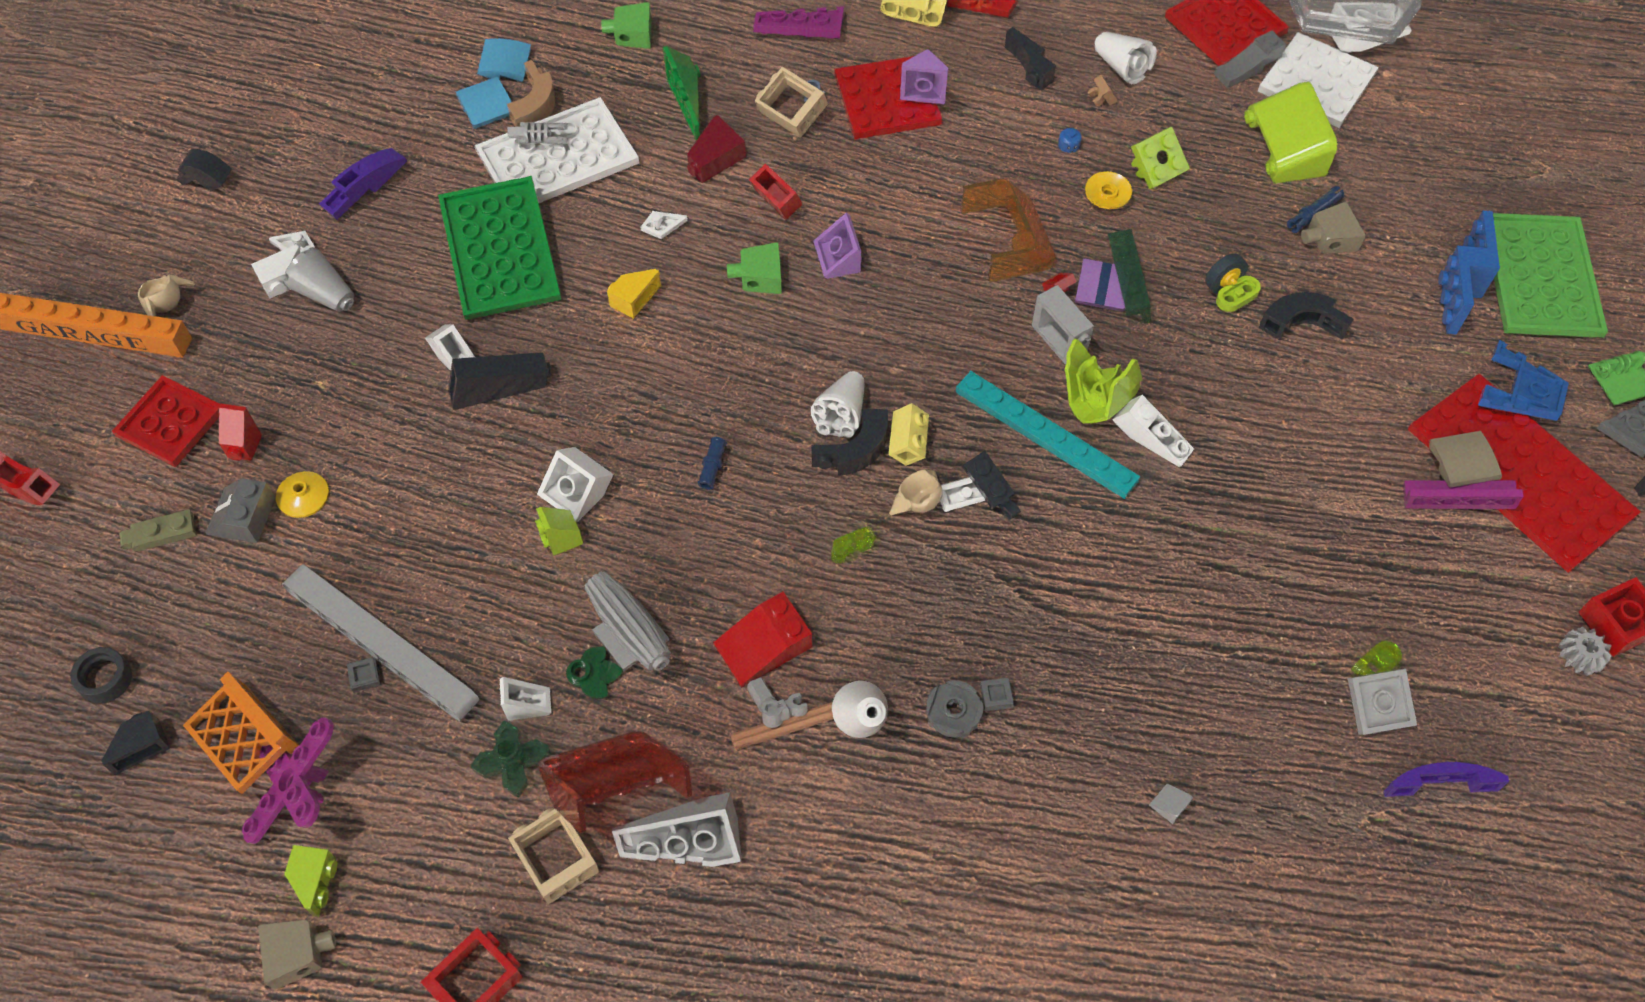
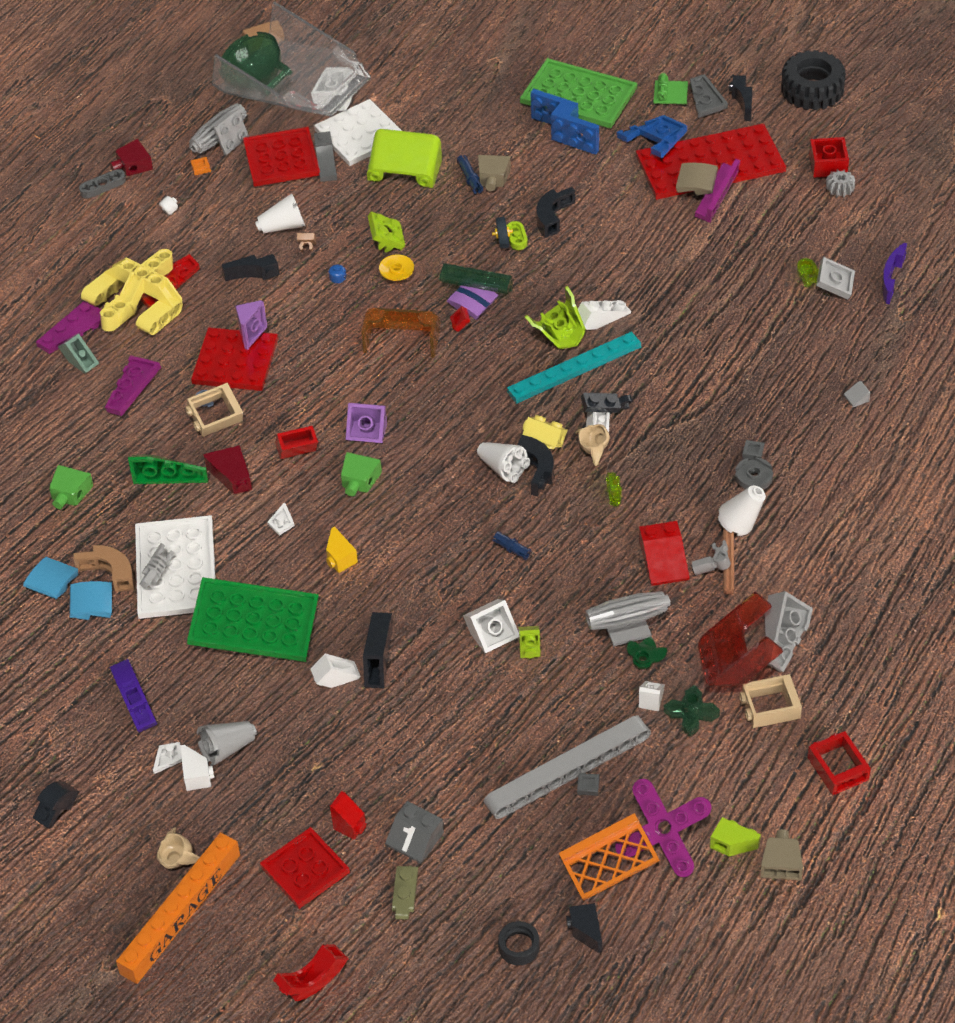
camera: 65 degrees left, 10 degrees down
yellow dish [276,471,329,518] -> none
light grey window [1031,285,1094,365] -> none

